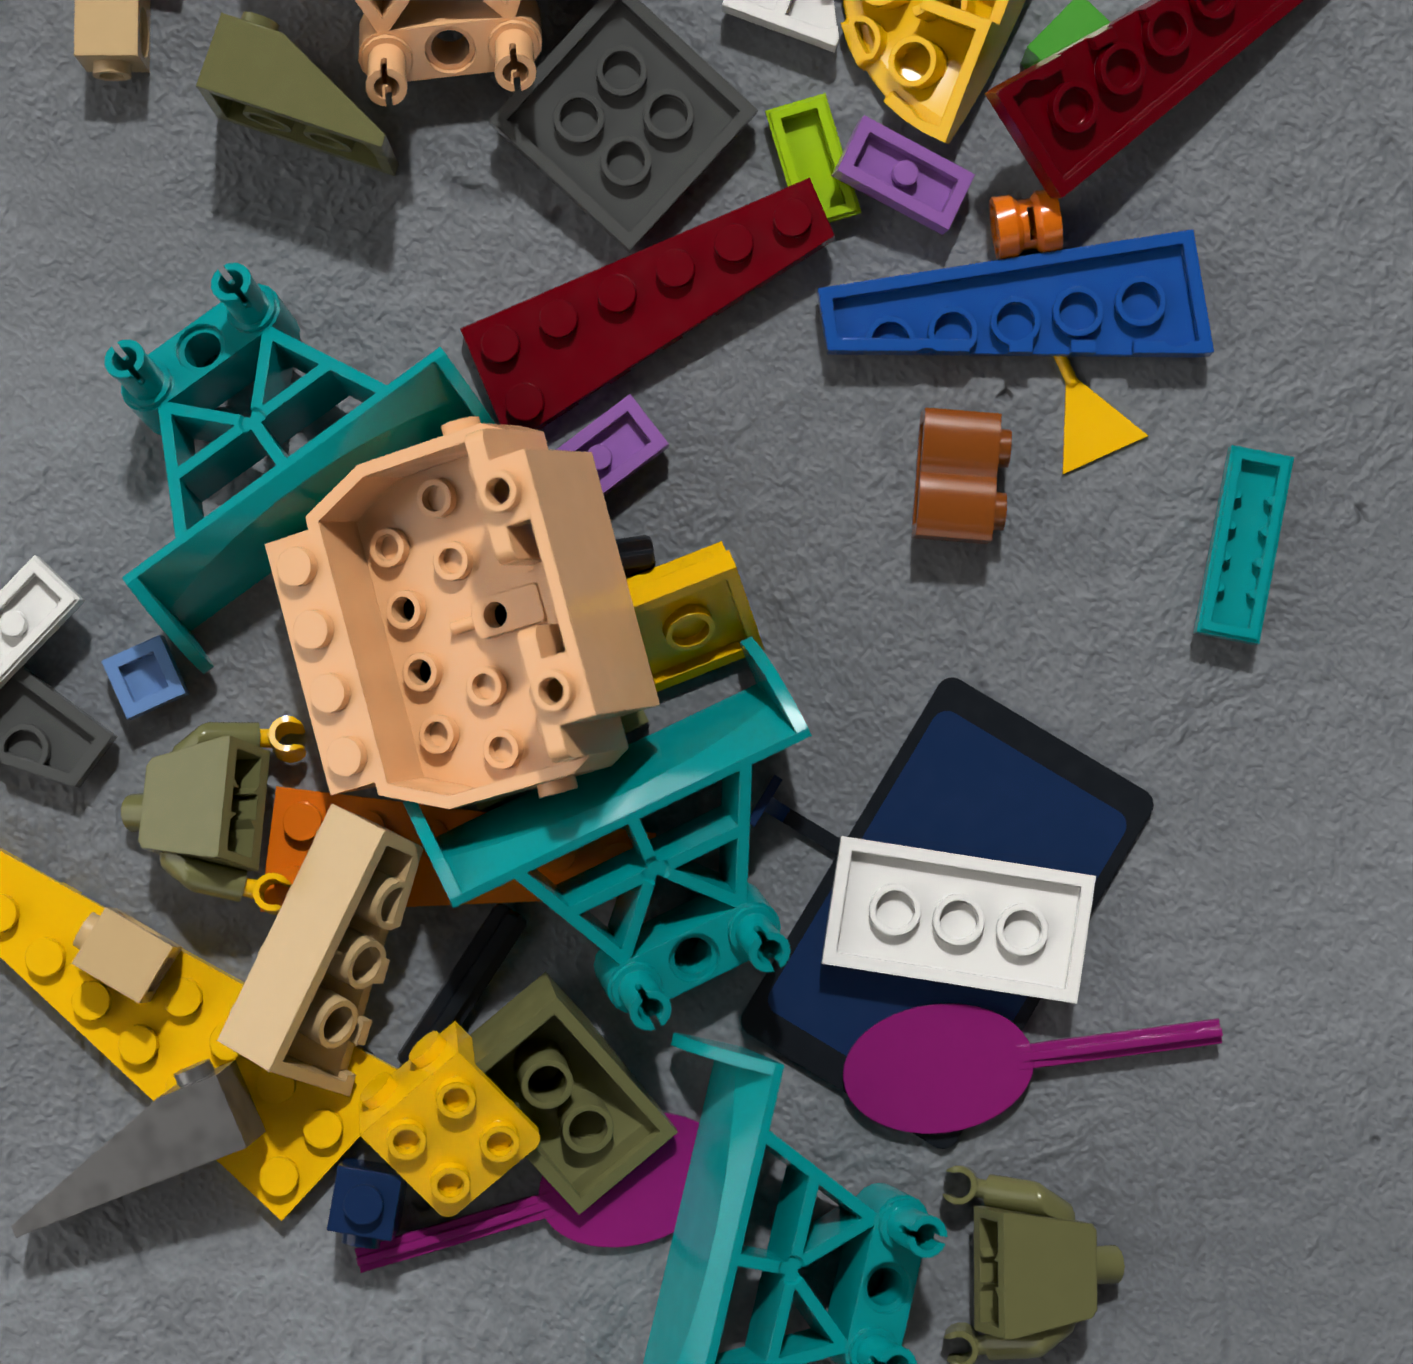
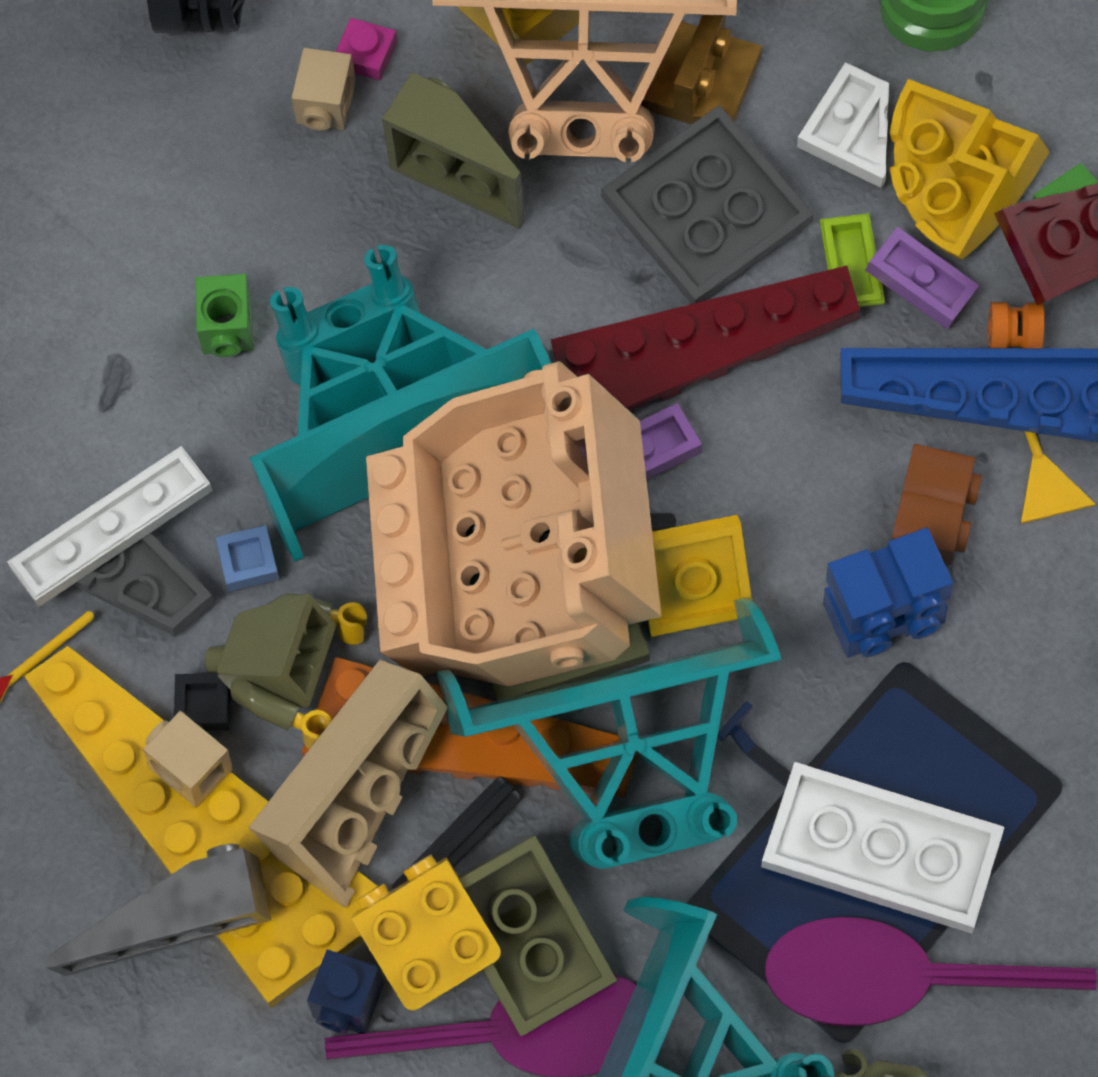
camera: 15 degrees right, 20 degrees down
none -> black plate [174,673,231,731]
none -> bright green brick [195,274,254,357]
none -> blue brick [823,527,953,658]

